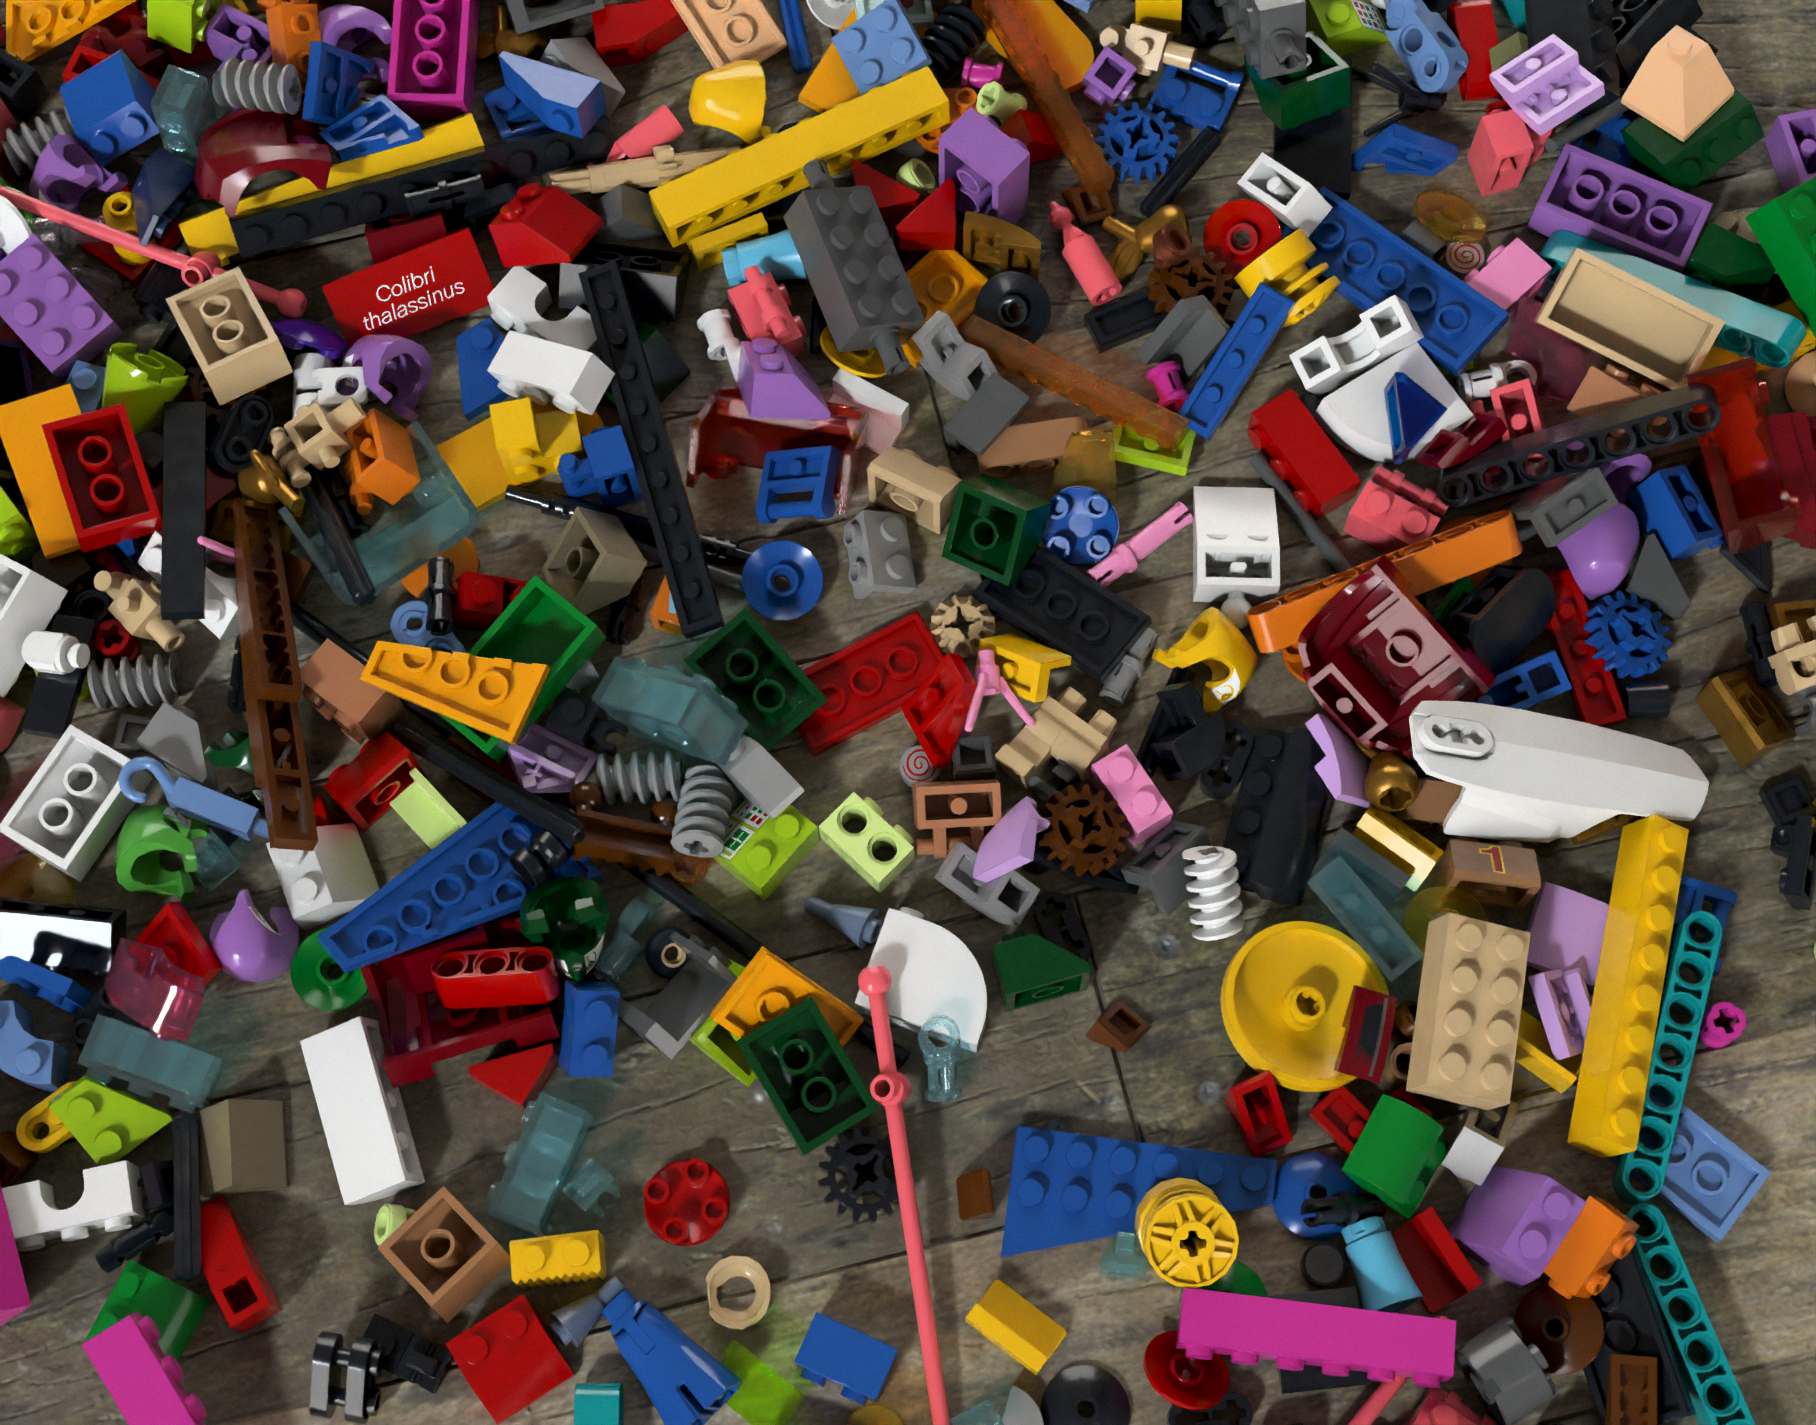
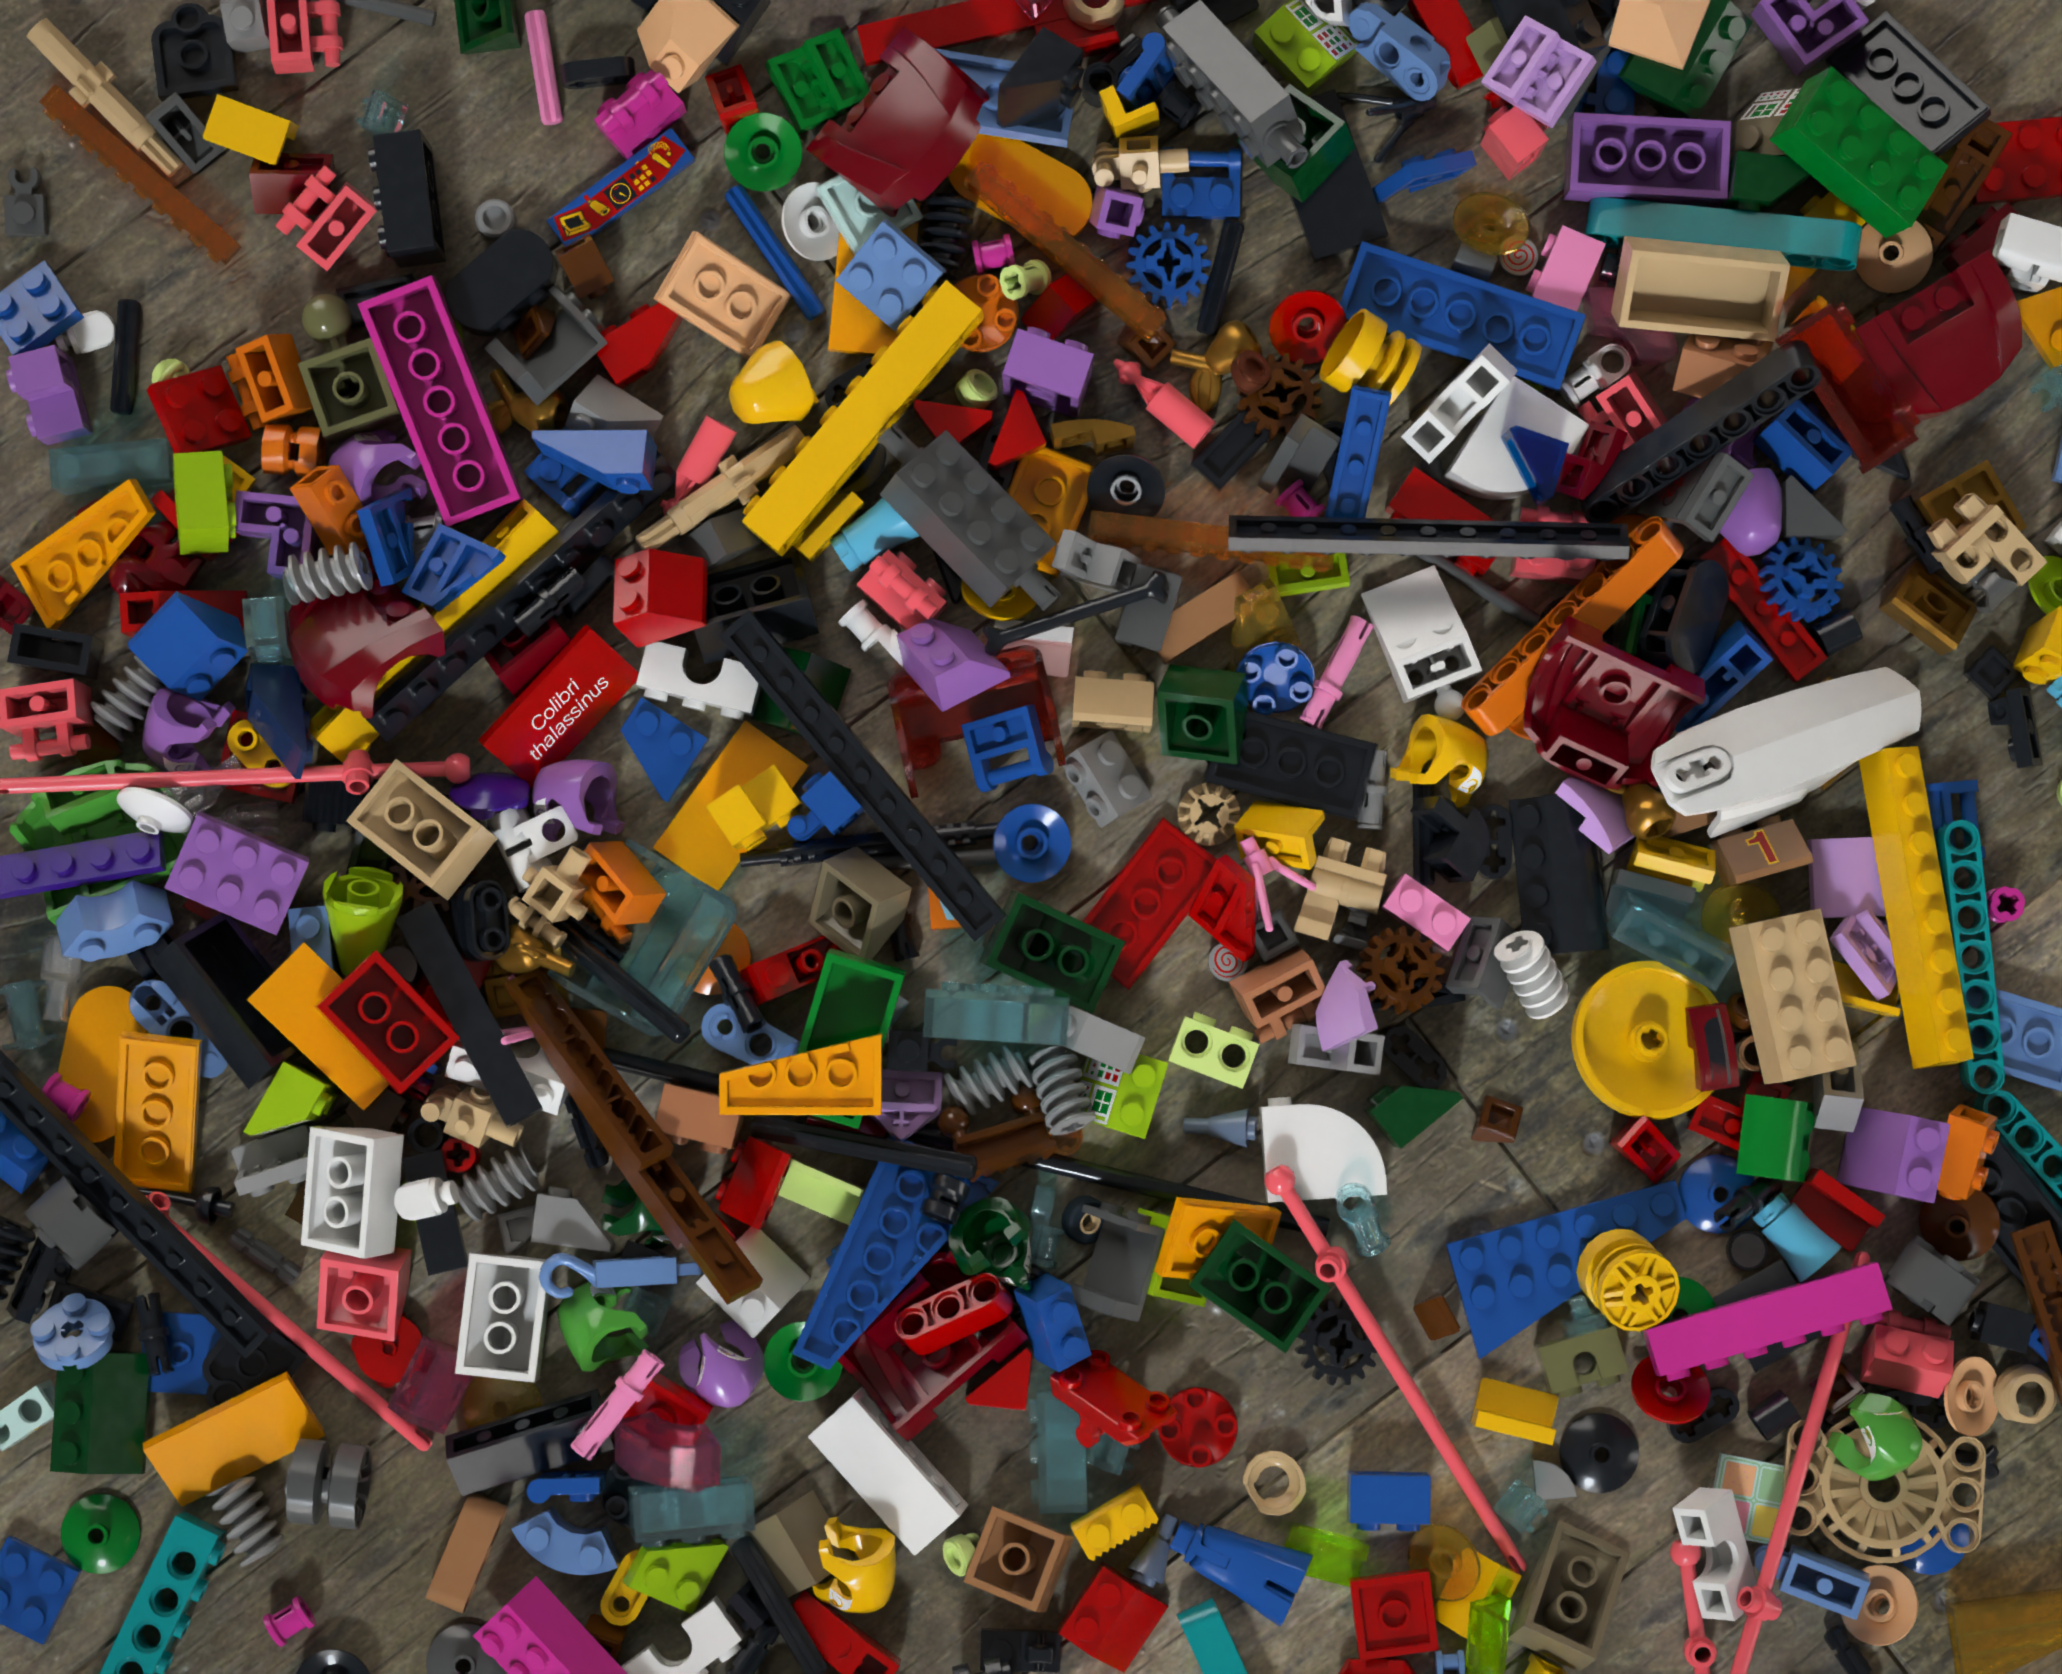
camera: 25 degrees left, 15 degrees up
white brick [487,330,615,415] -> none
white brick [1237,152,1333,237] -> none
none -> bright pink pin [570,1349,664,1461]
none -> yellow piece [812,1516,896,1613]
none -> black piece [983,570,1168,657]
none -> red shield [1050,1350,1178,1448]
none -> black plate [1228,515,1630,561]
none -> olive brick [1534,1323,1629,1398]

